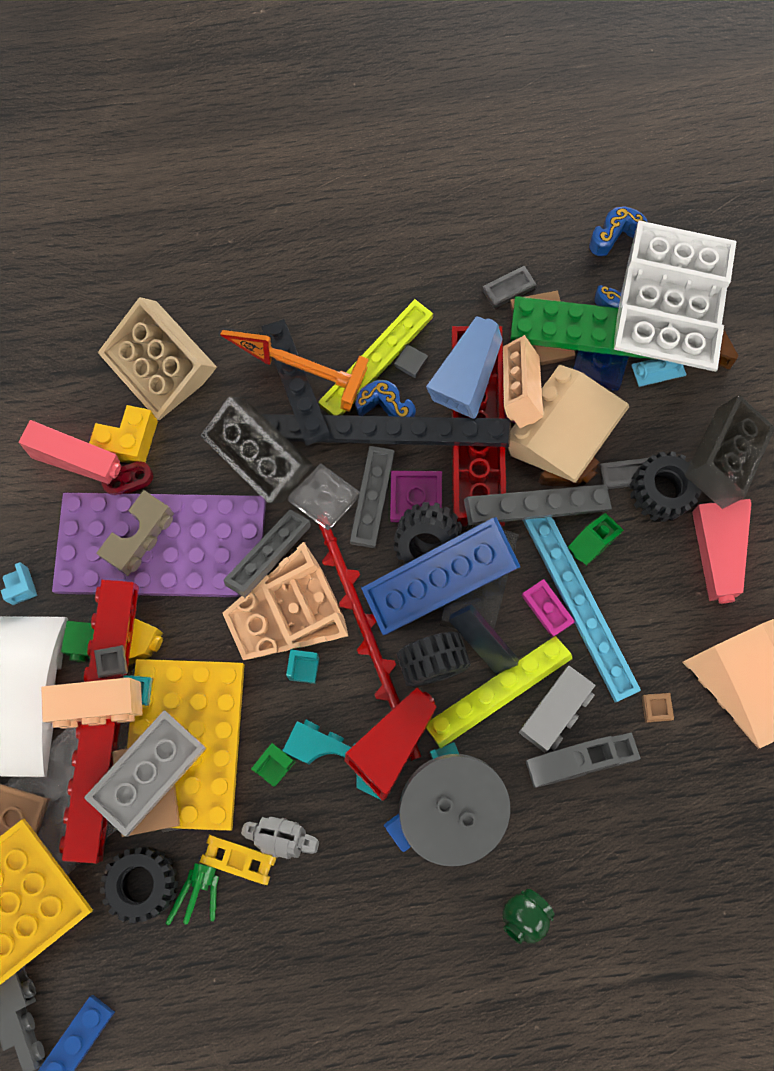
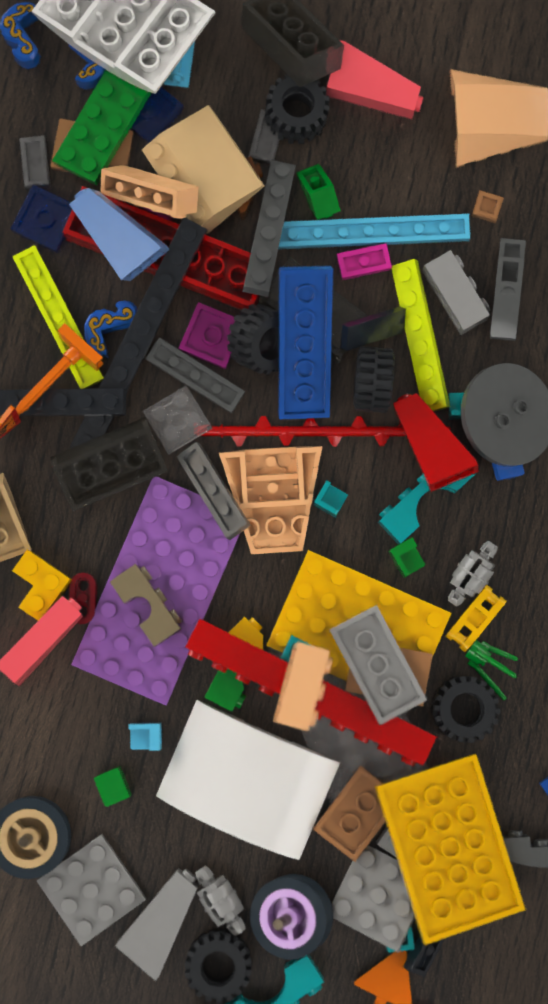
camera: 70 degrees left, 10 degrees up
dark grey tile [94,645,128,679] -> none
dark grey tile [394,344,428,378] -> none
none -> clear blue plate [10,185,72,253]

